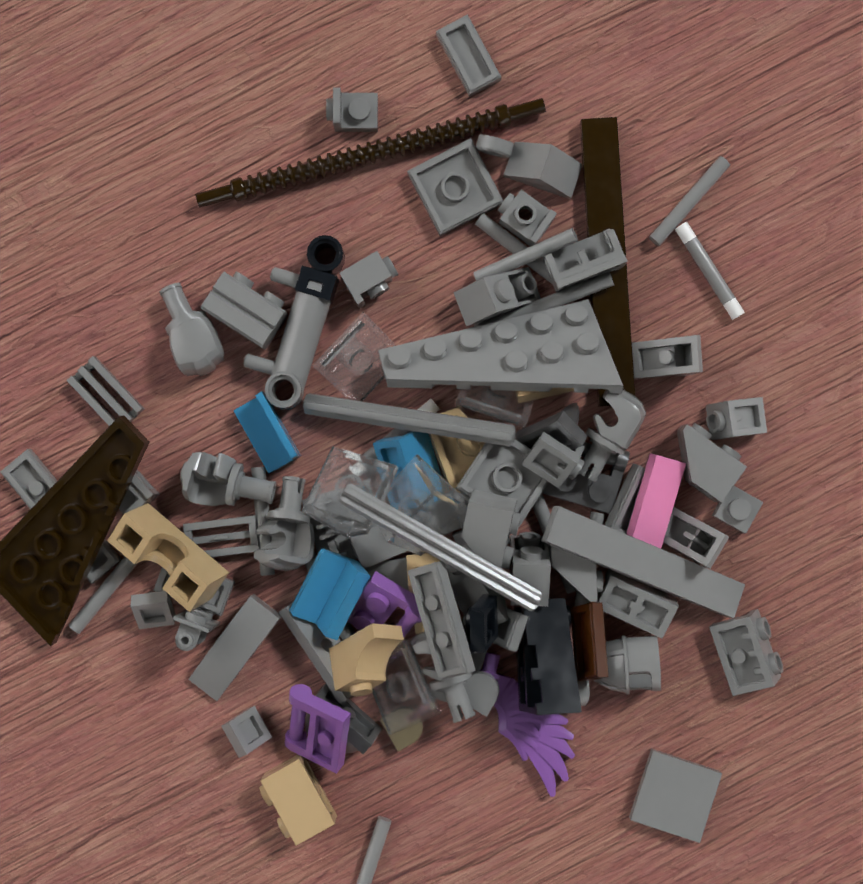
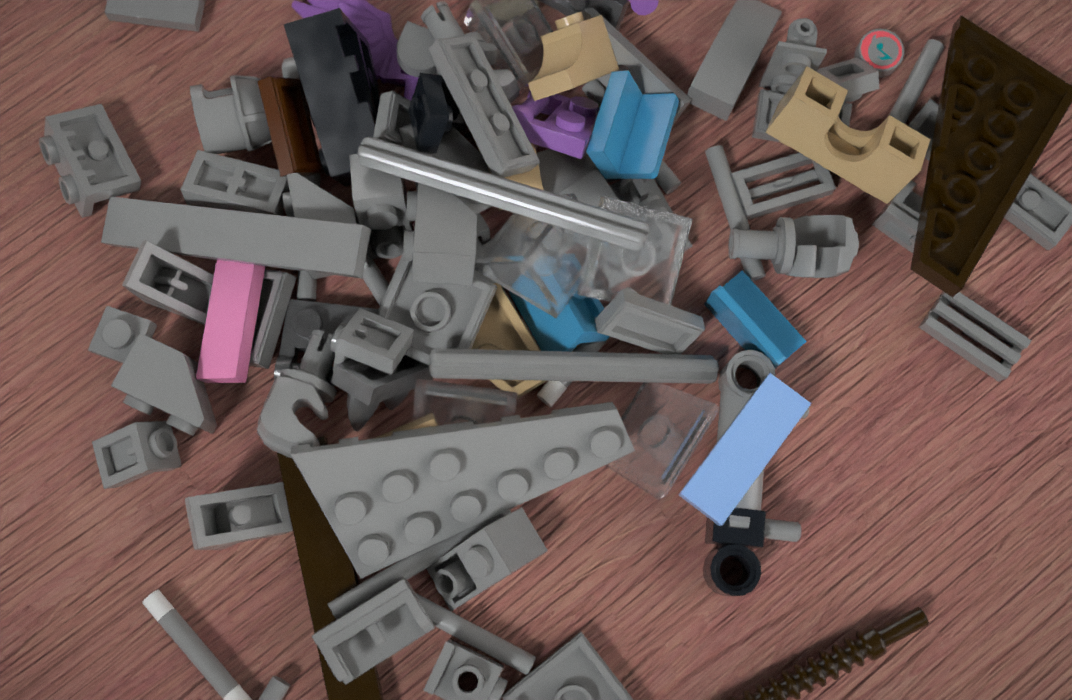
camera: 170 degrees right, 10 degrees down
light grey piece [159,283,224,376] -> none
light grey brick [201,271,288,350] -> none
light grey piece [254,476,315,571] -> none
light grey brick [339,251,399,309] -> none
light grey bar [474,228,578,281] -> none
none -> light grey tile [595,289,705,354]
none -> light blue tile [678,373,812,526]
none -> light grey tile [854,29,904,78]

